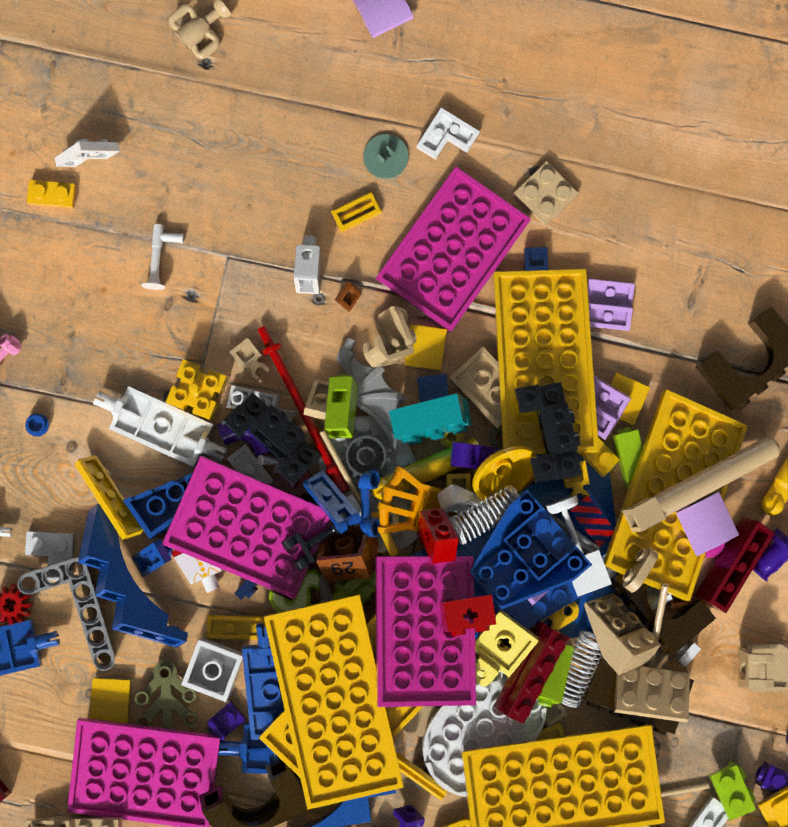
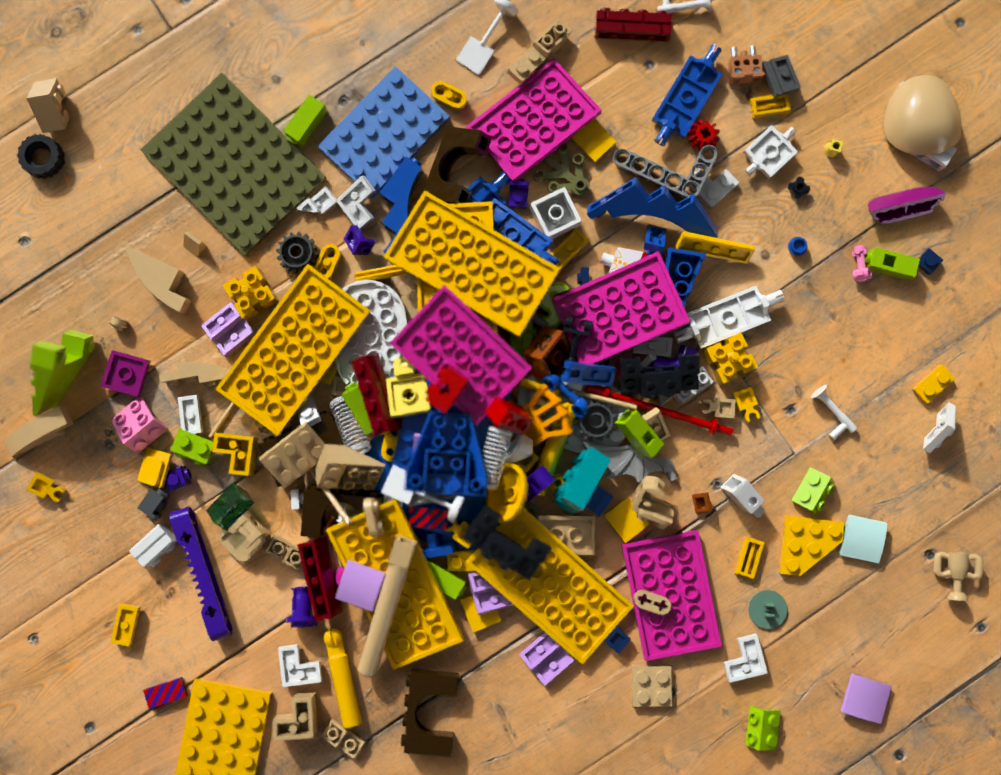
camera: 140 degrees right, 0 degrees up
none -> clear green brick [206,482,254,531]
none -> yellow brick [212,433,259,476]
none -> tan slope [265,534,302,570]
none -> white plate [297,393,322,426]
none -> blue tile [421,532,457,559]
none -> tan beam [634,590,671,615]
none -> yellow plate [732,387,760,423]
none -> lime bracket [745,706,781,751]
none -> yellow plate [779,515,844,576]
none -> bracket [791,467,835,515]
none -> light aqua slope [839,514,887,564]

